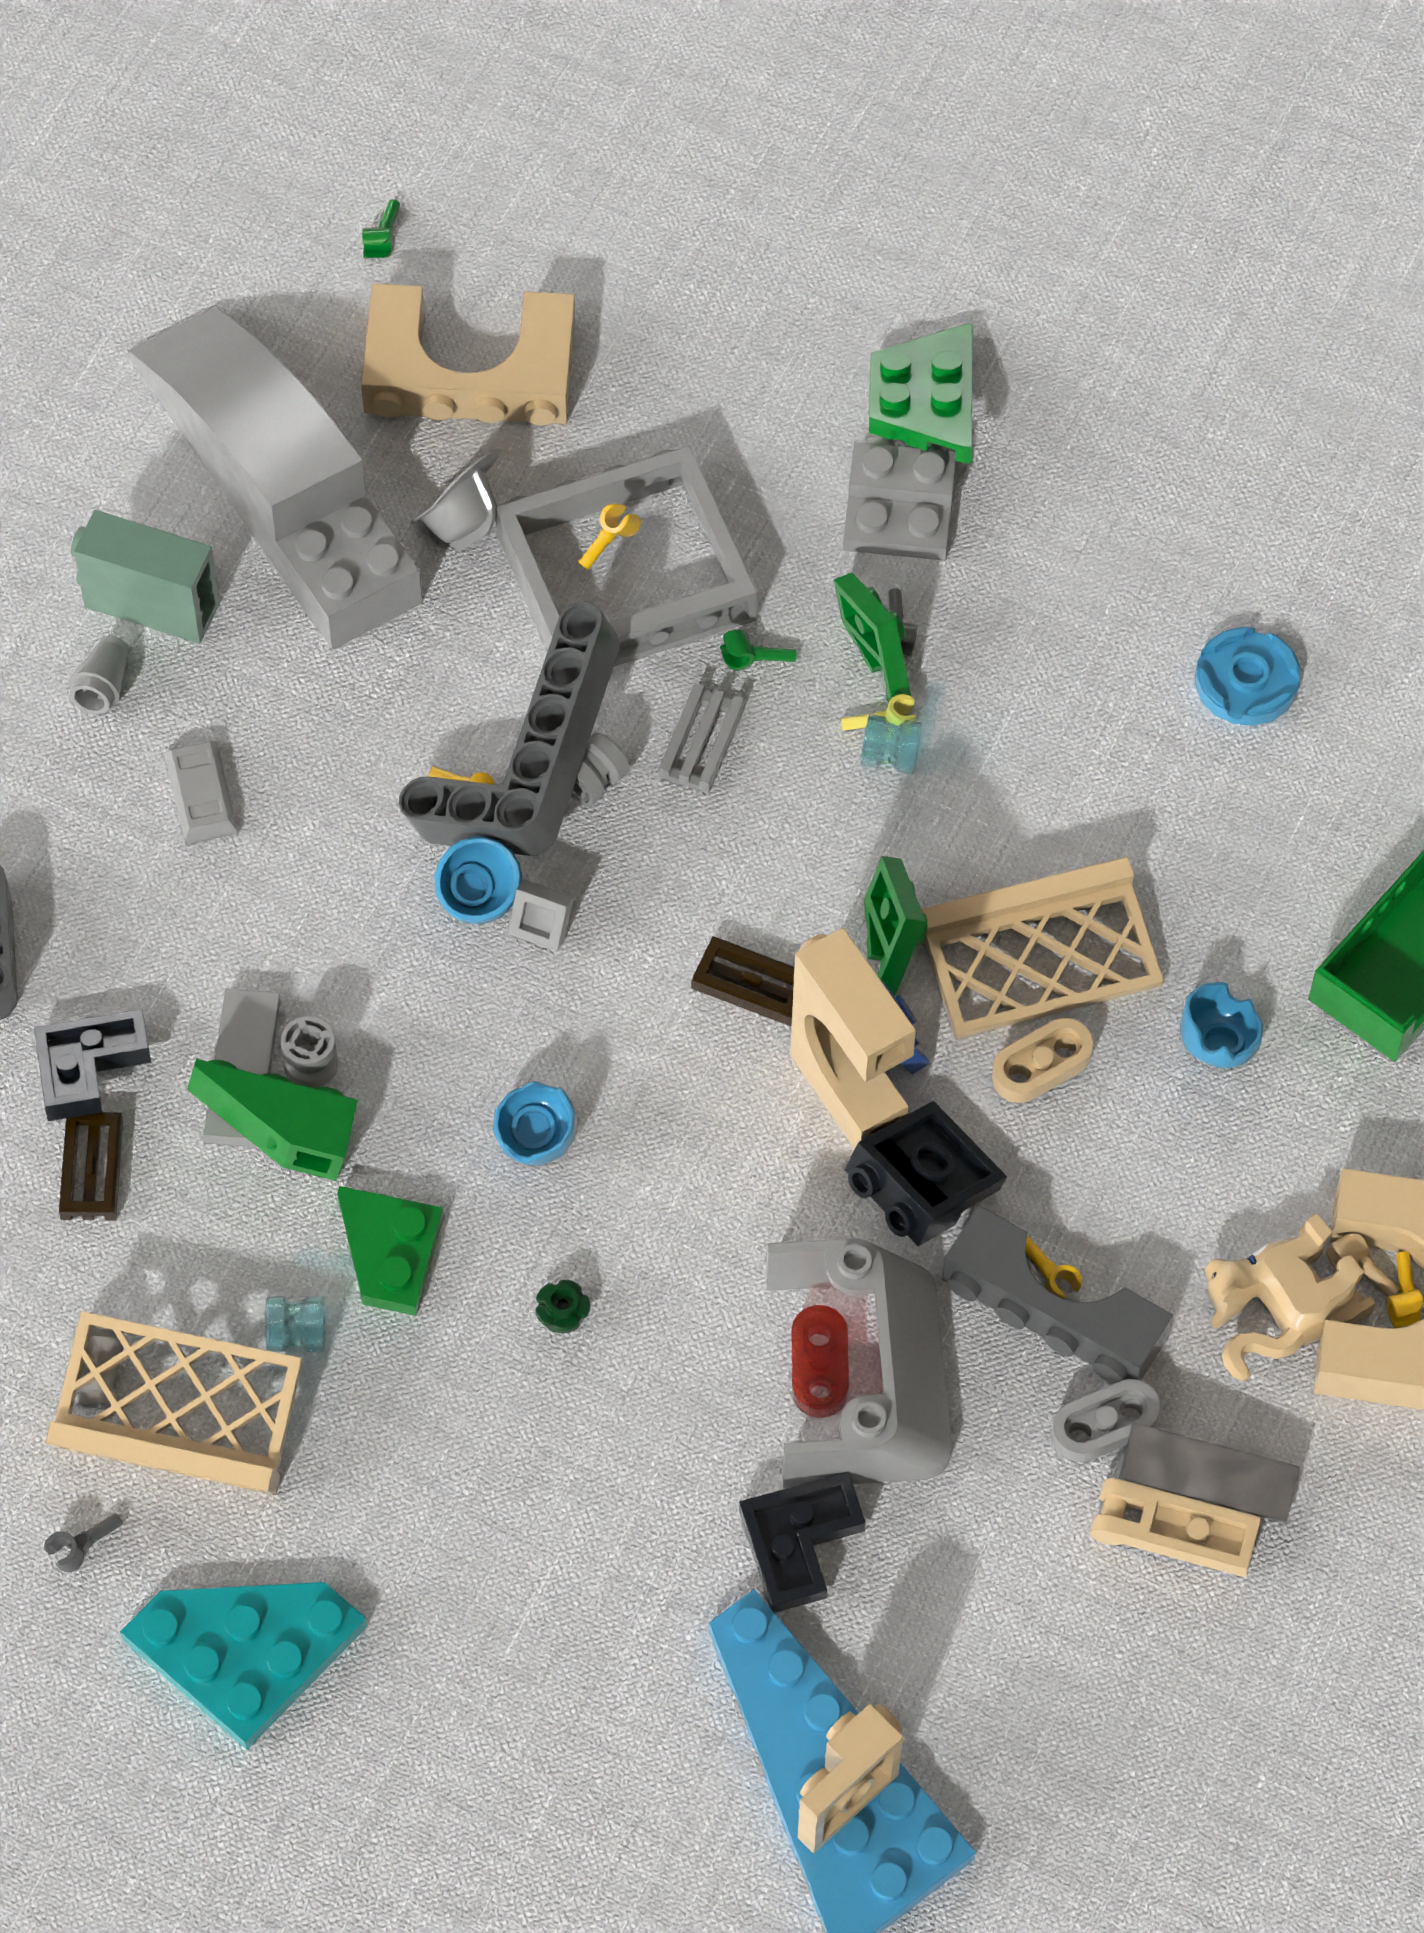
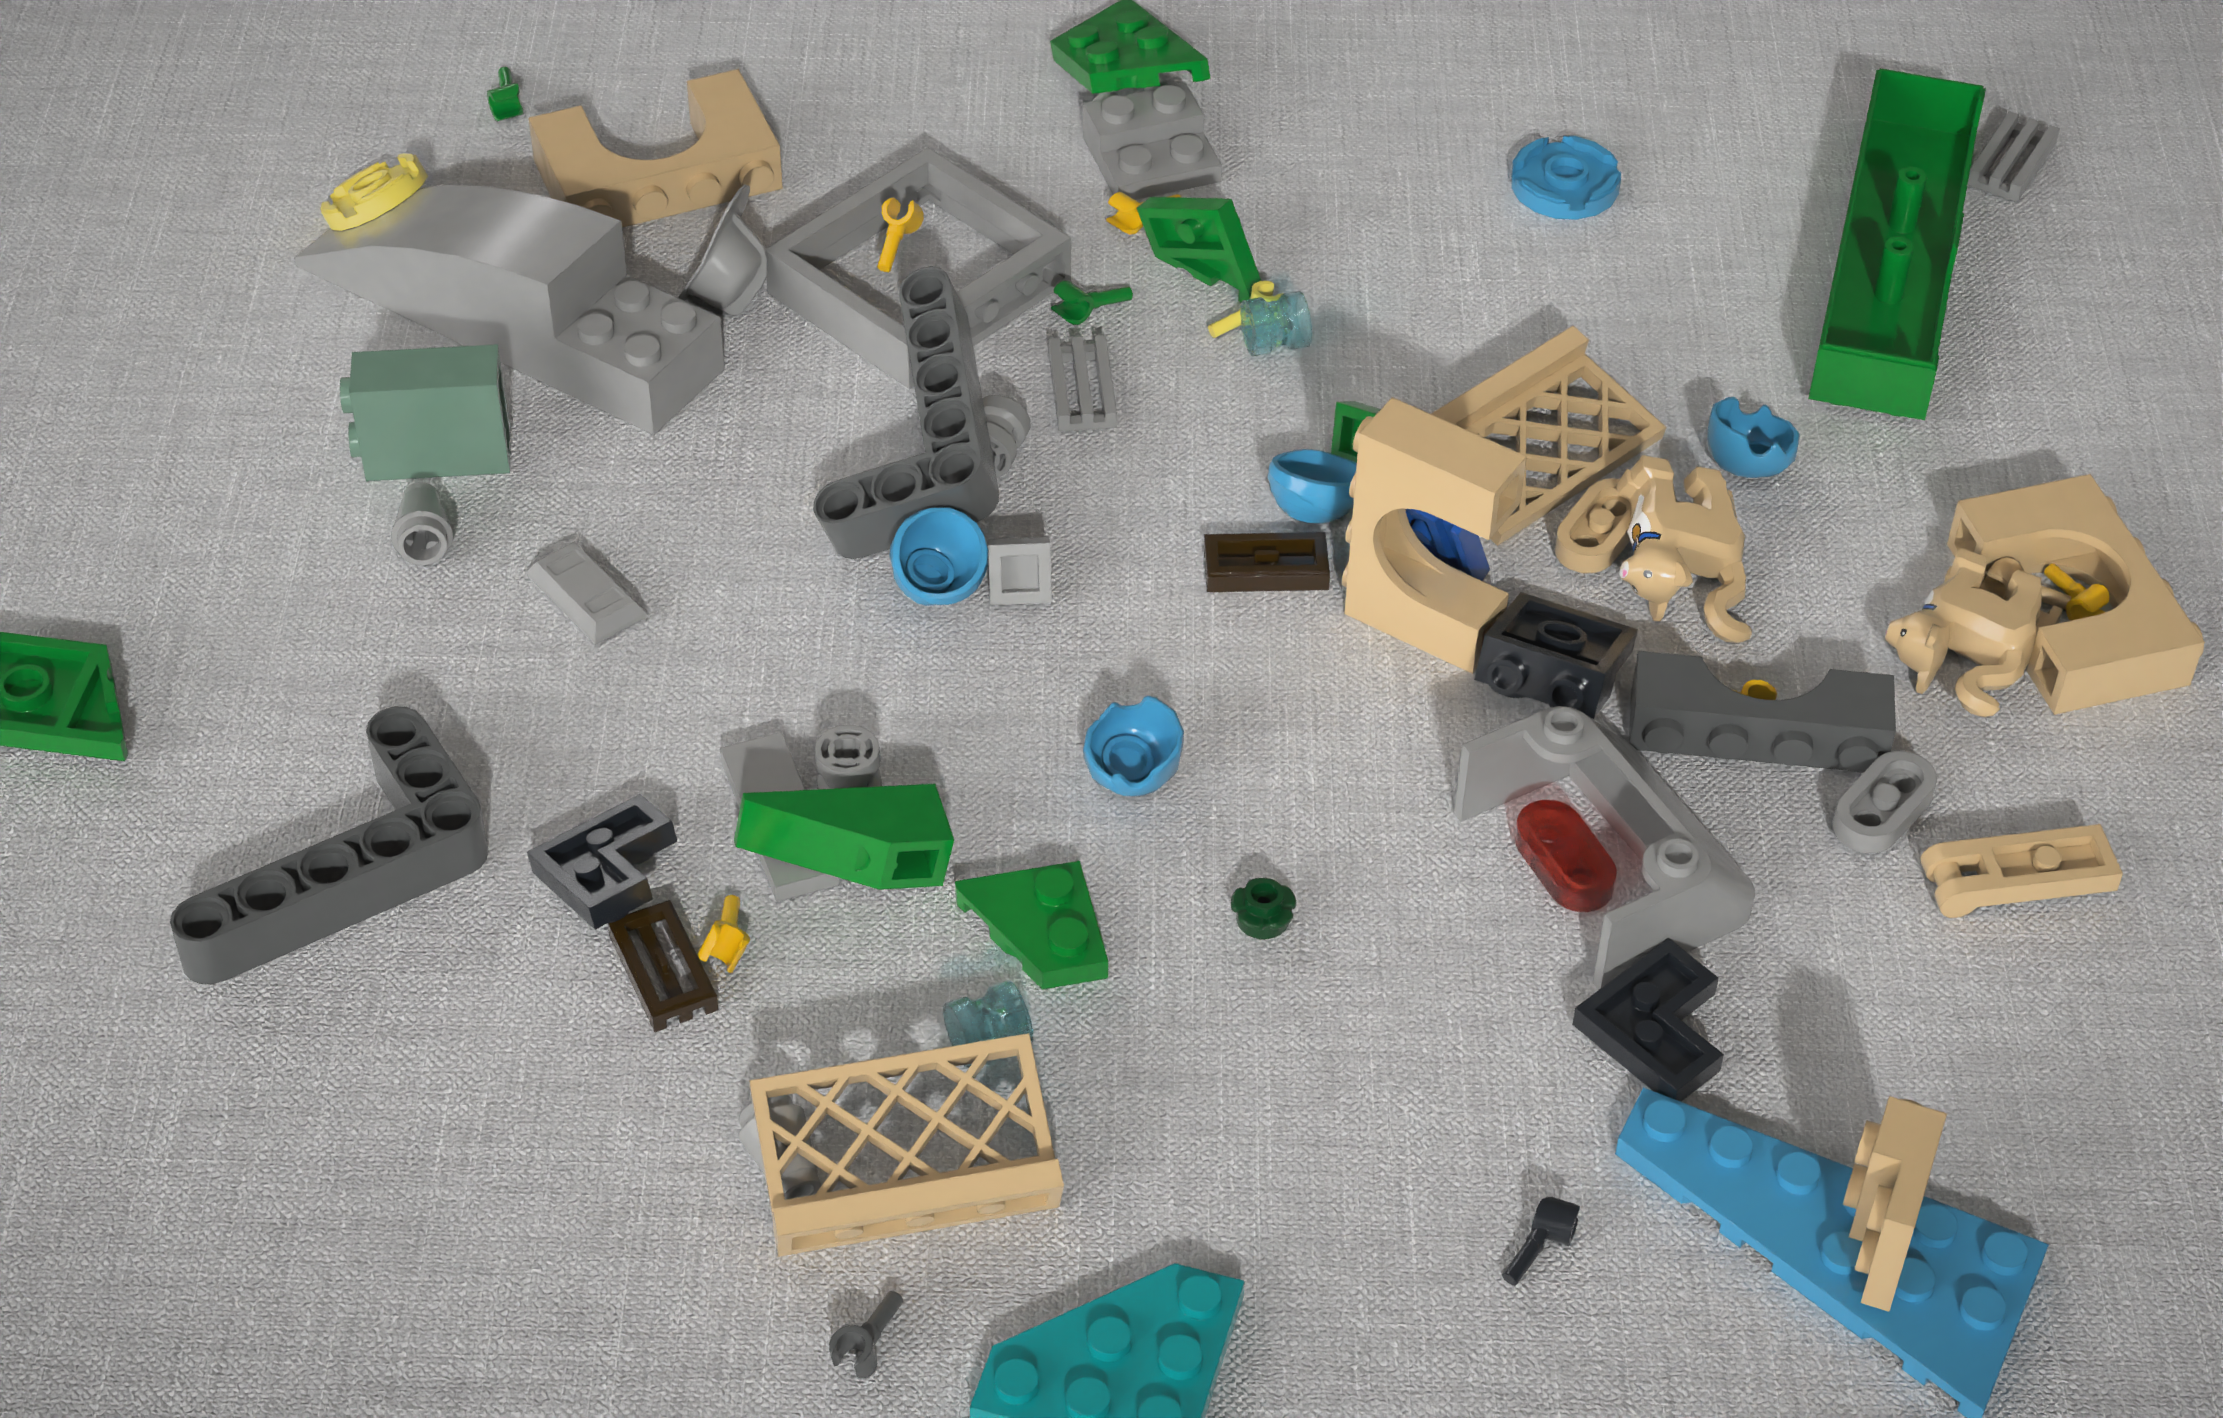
camera: 25 degrees left, 15 degrees down
tile [1118,1423,1300,1523] -> none
none -> light yellow tile [320,153,428,231]
none -> yellow hand [697,895,751,973]
none -> yellow hand [1106,192,1181,235]
none -> dark azure piece [1267,449,1357,523]
none -> black hand [1502,1197,1580,1286]
none -> tan animal [1617,455,1752,643]

